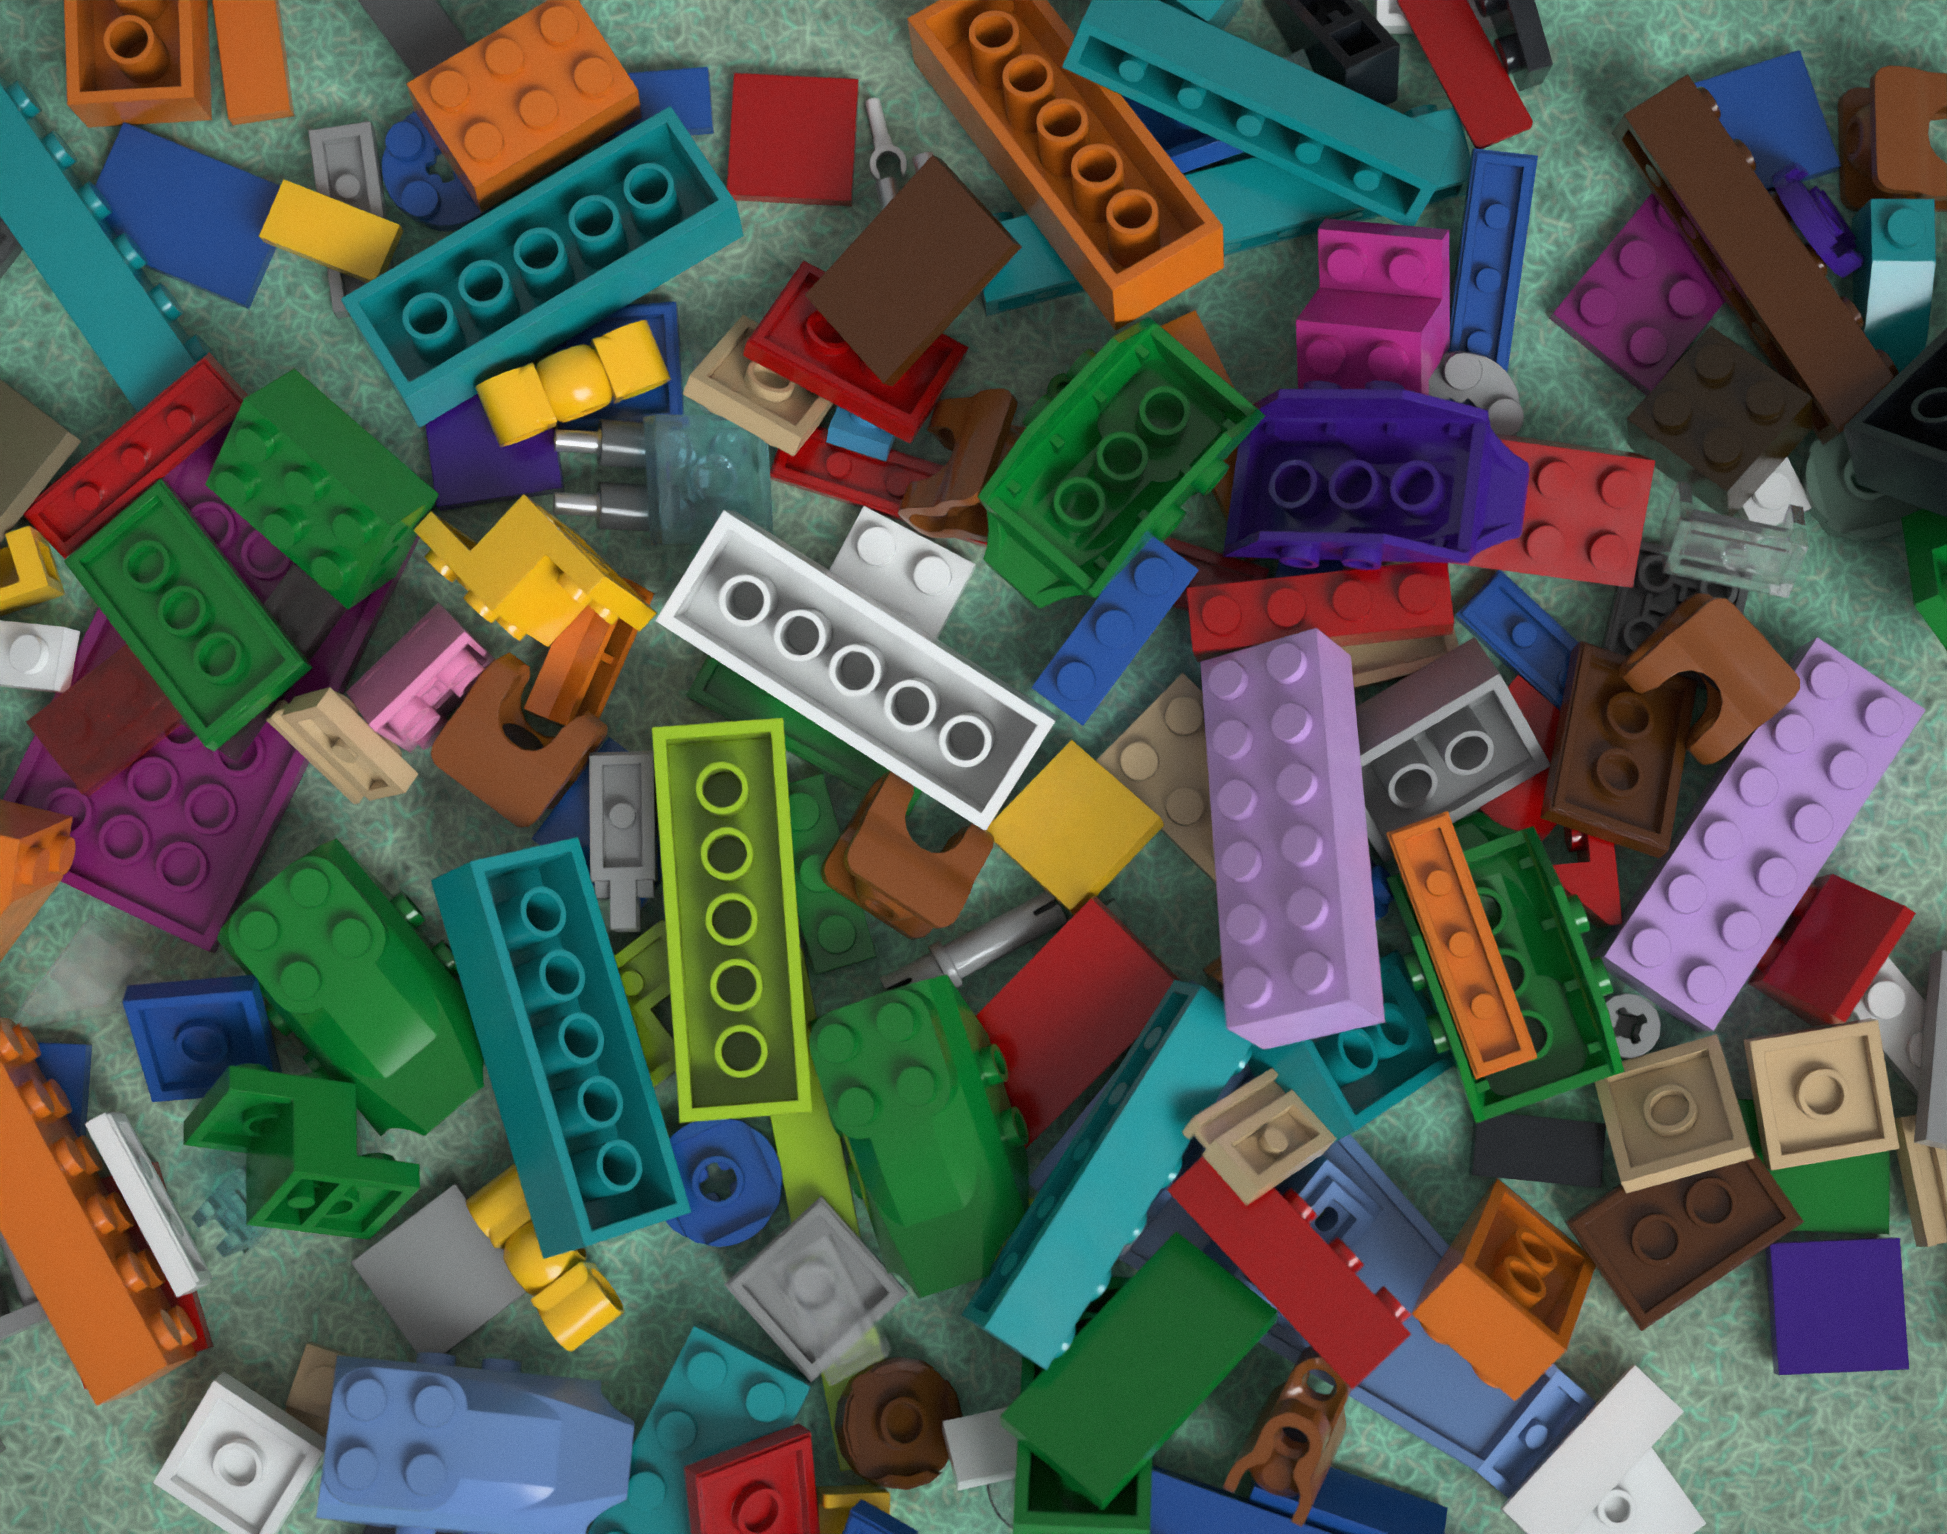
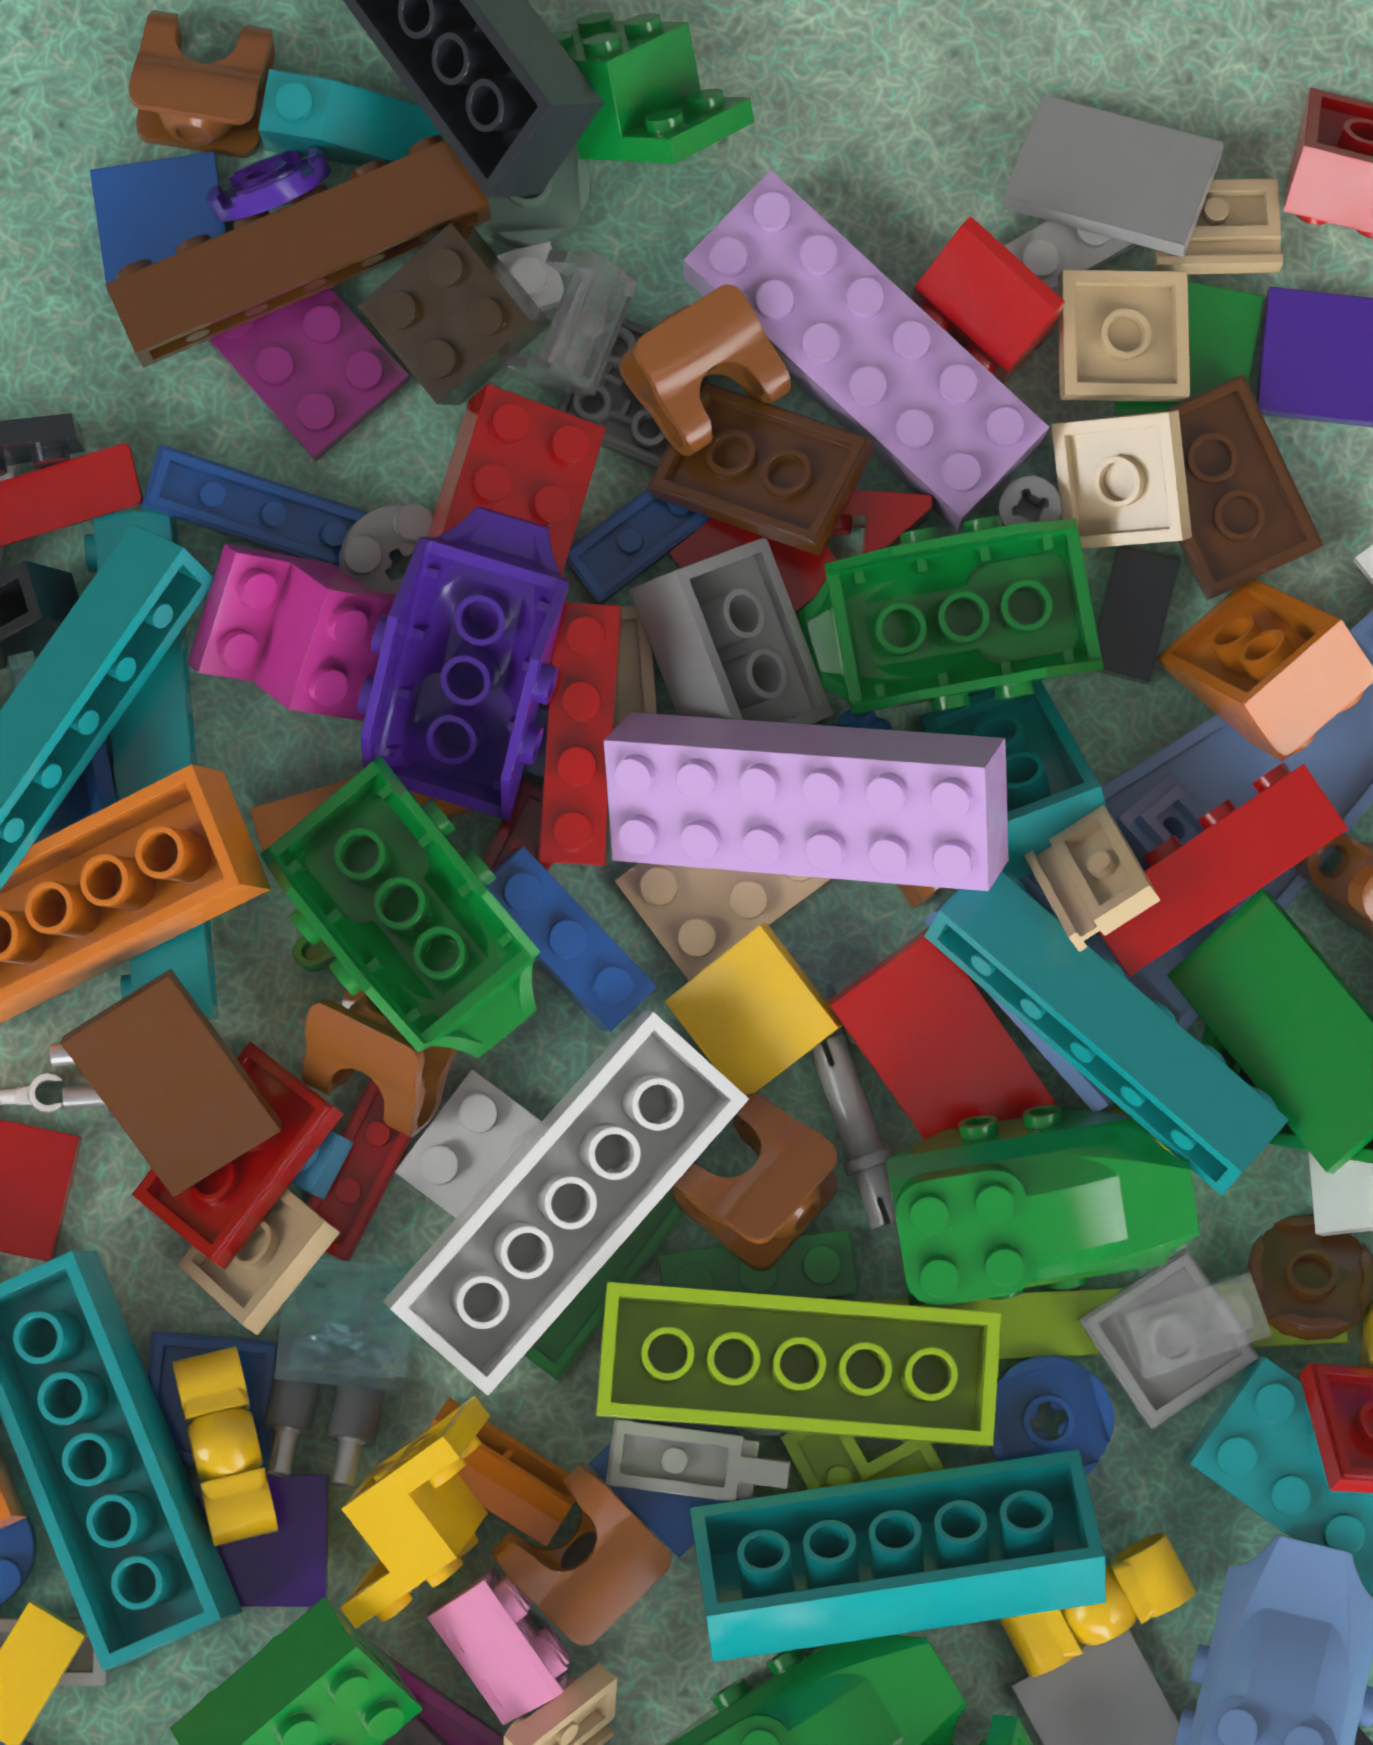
camera: 85 degrees left, 0 degrees up
orange tile [1385,811,1538,1079] -> none

